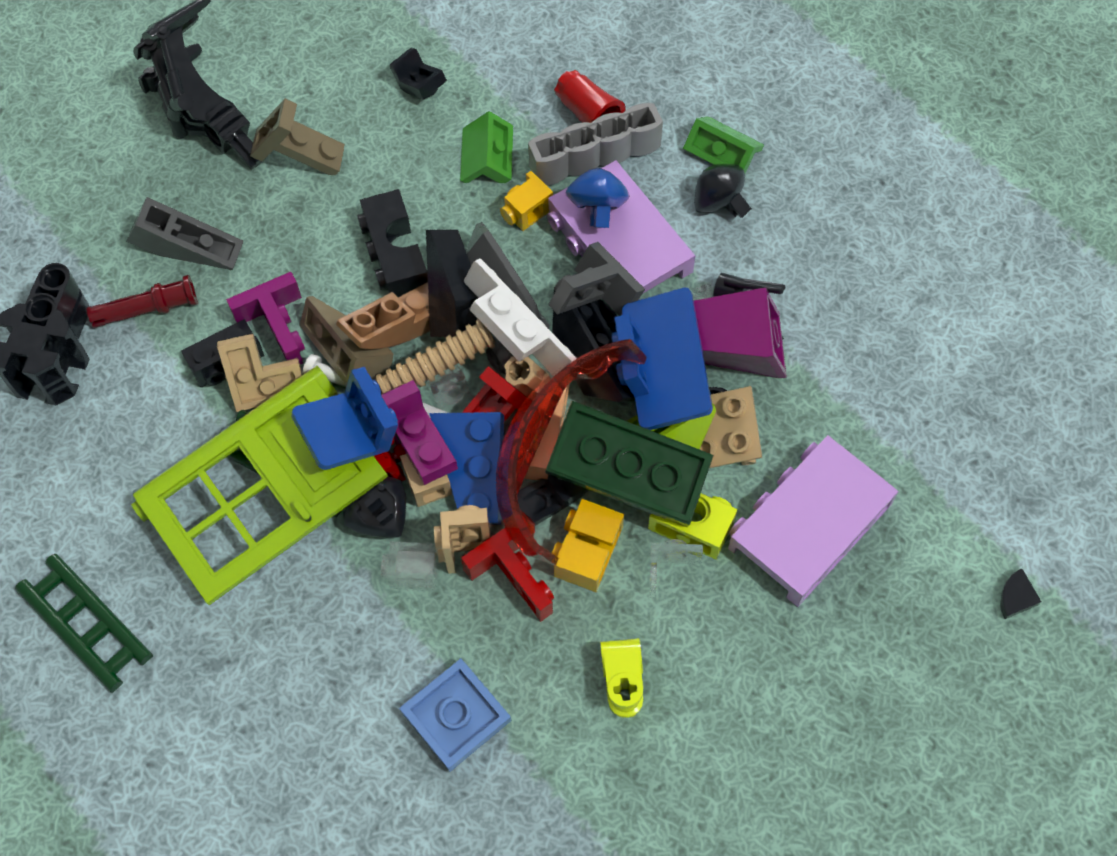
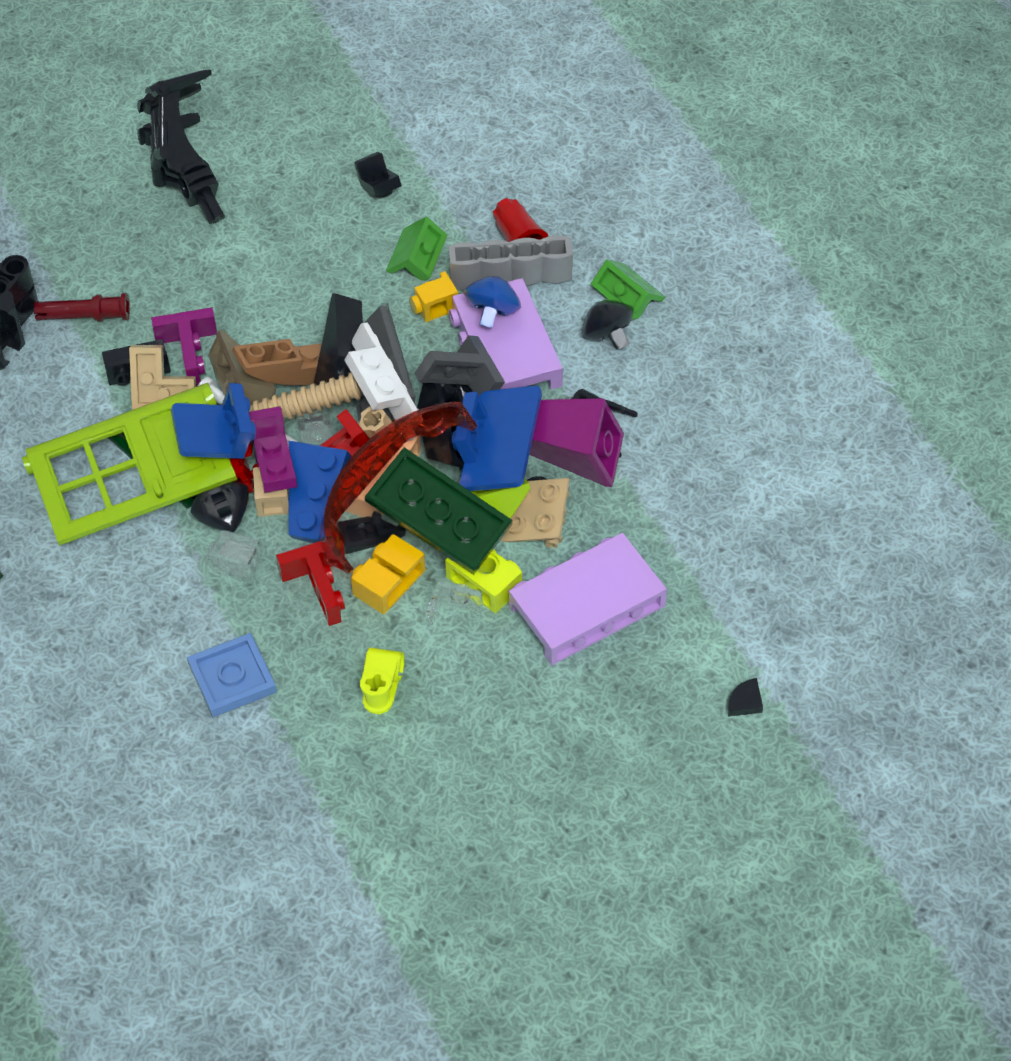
camera: 15 degrees right, 10 degrees down
dark grey slope [126,197,244,270] -> none
dark tan bracket [250,98,345,175] -> none
black arch [357,189,428,297] -> none
tan bracket [434,505,491,574] -> none

